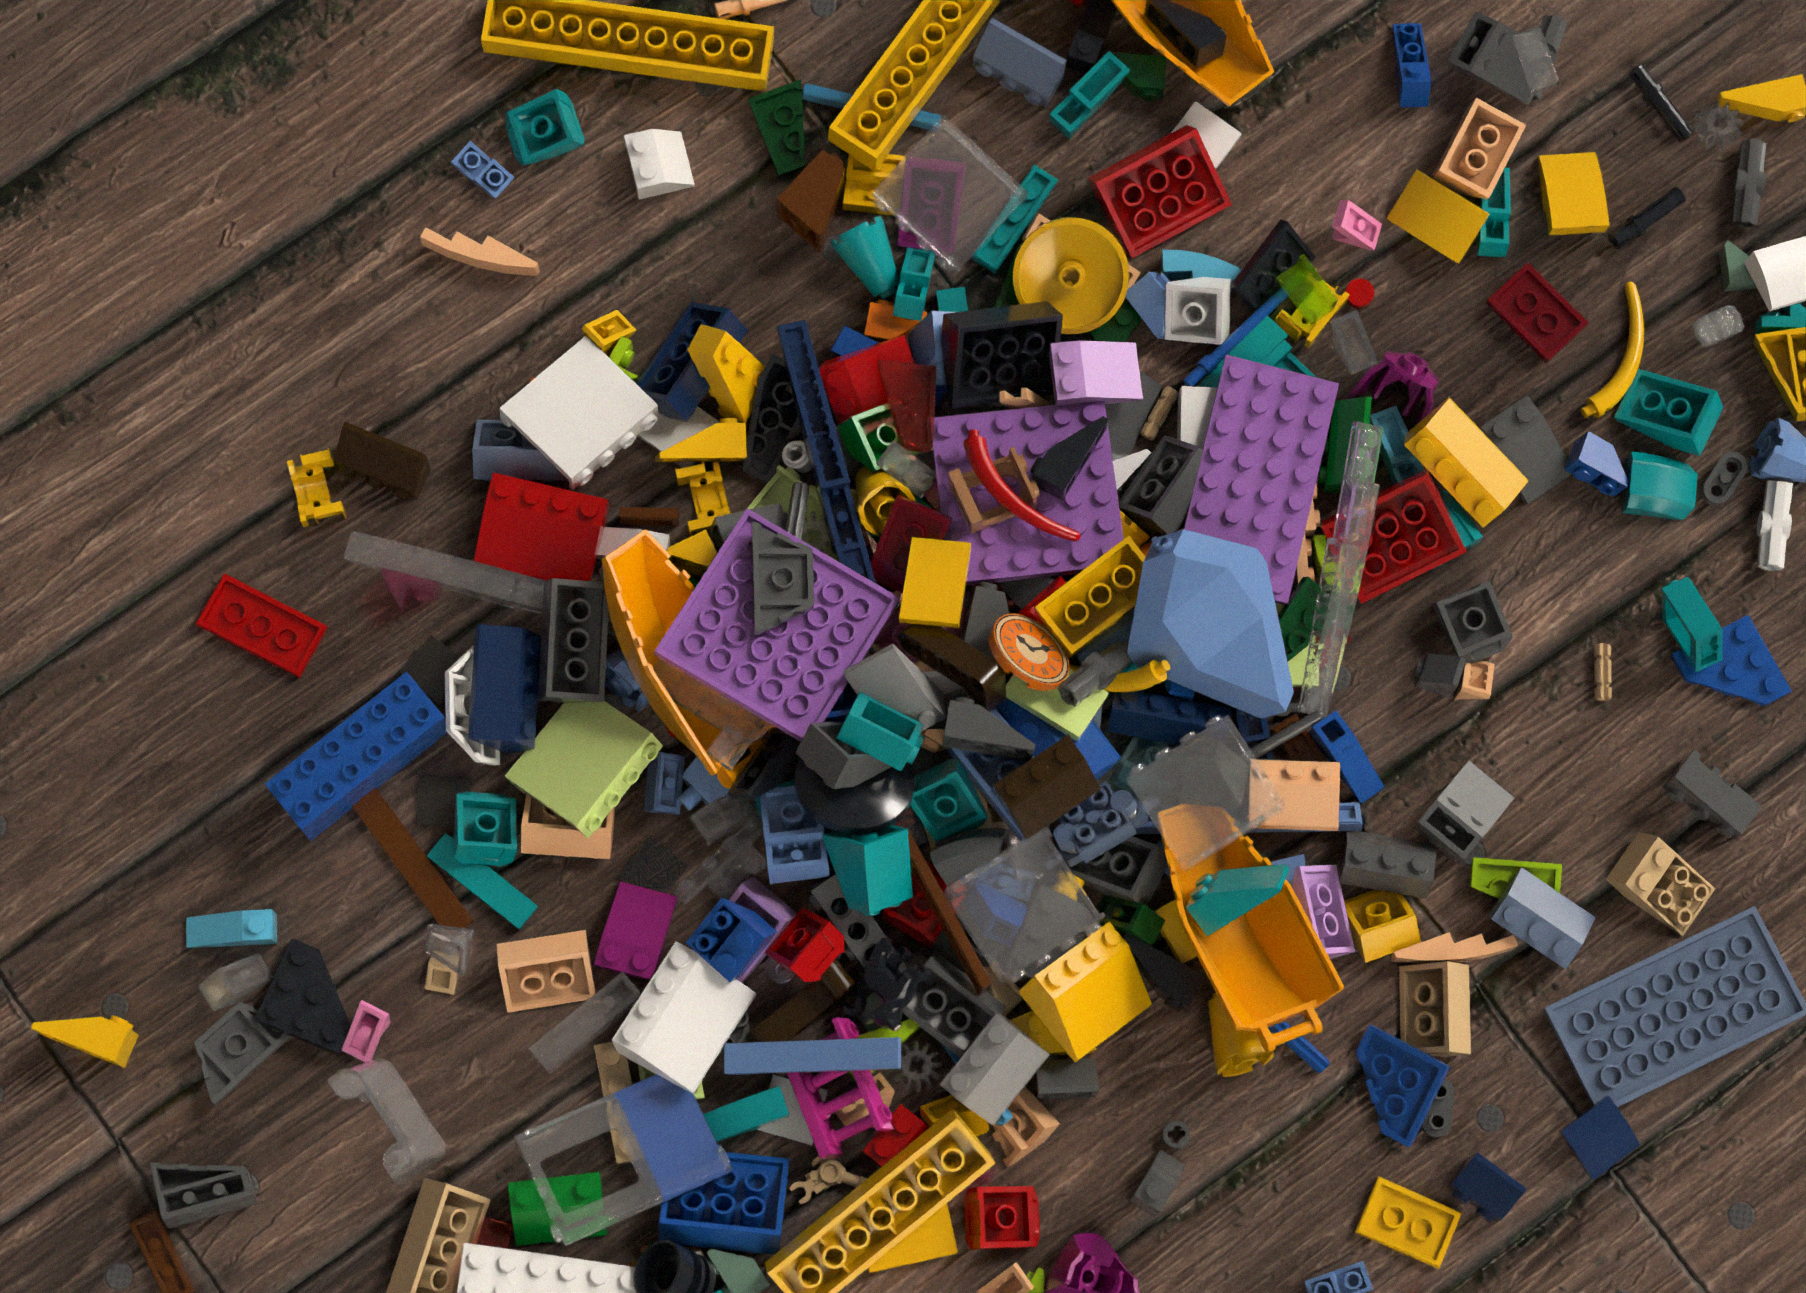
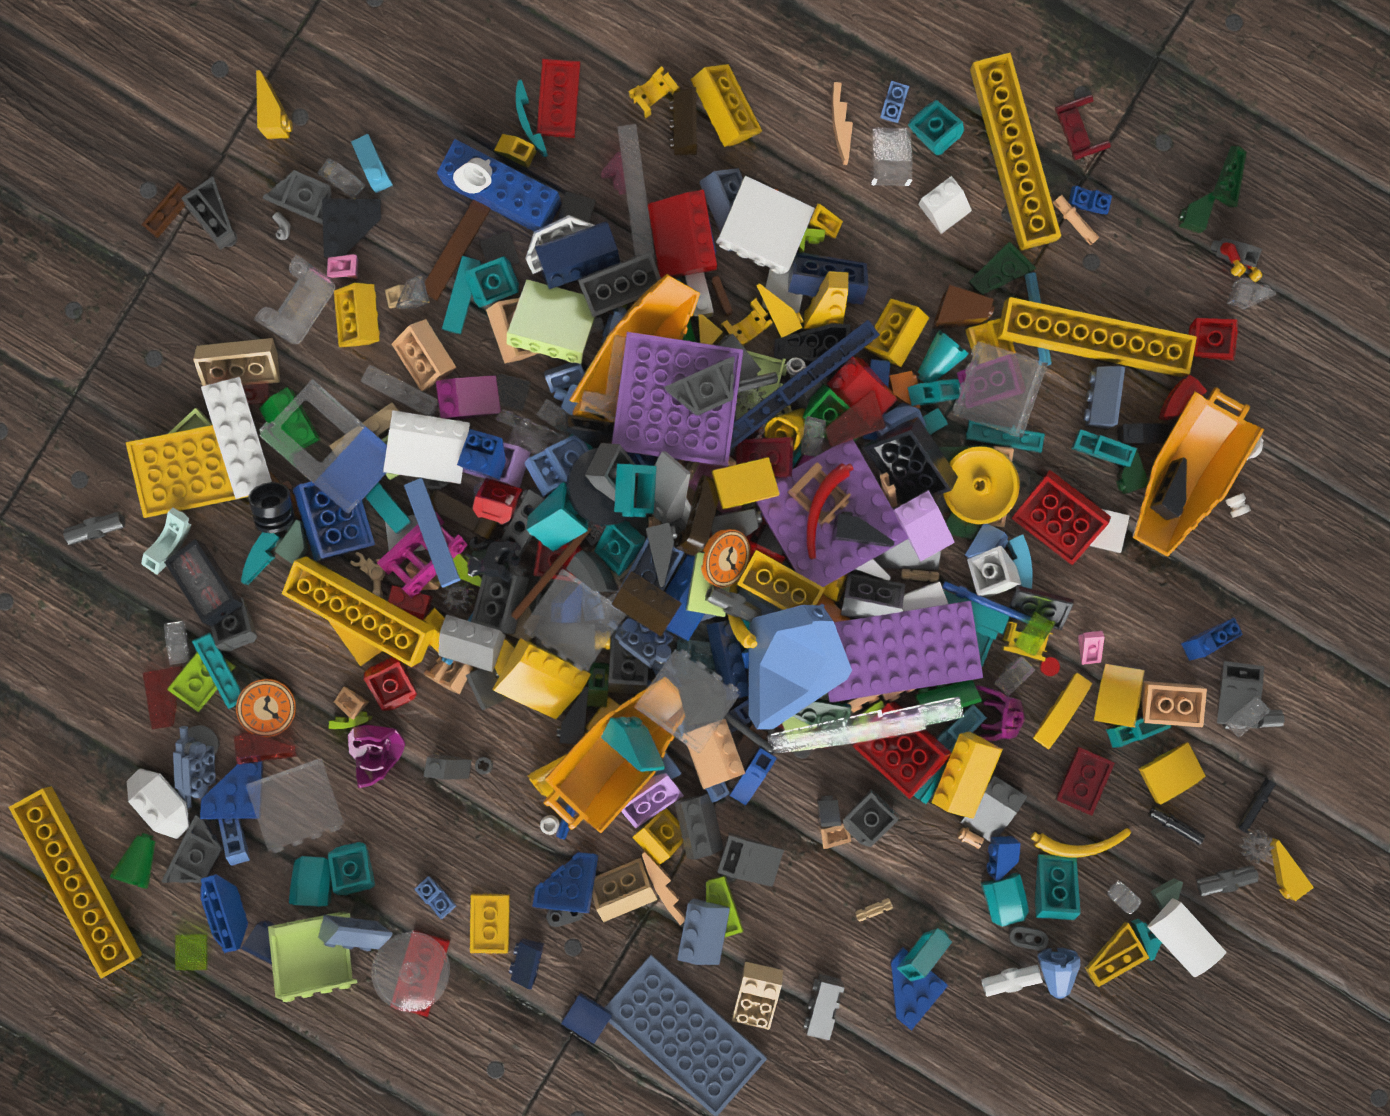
camera: 75 degrees right, 10 degrees up
none -> light grey arm [272,212,291,240]
none -> yellow slope [334,283,380,347]
none -> white piece [453,158,492,193]
none -> yellow slope [494,134,537,168]
none -> teal slope [516,79,548,157]
none -> white plate [540,815,560,835]
none -> yellow slope [690,64,762,147]
none -> yellow slope [864,299,929,367]
none -> clear slope [871,128,912,186]
none -> light nougat pin [958,827,984,849]
none -> yellow slope [1033,673,1093,749]

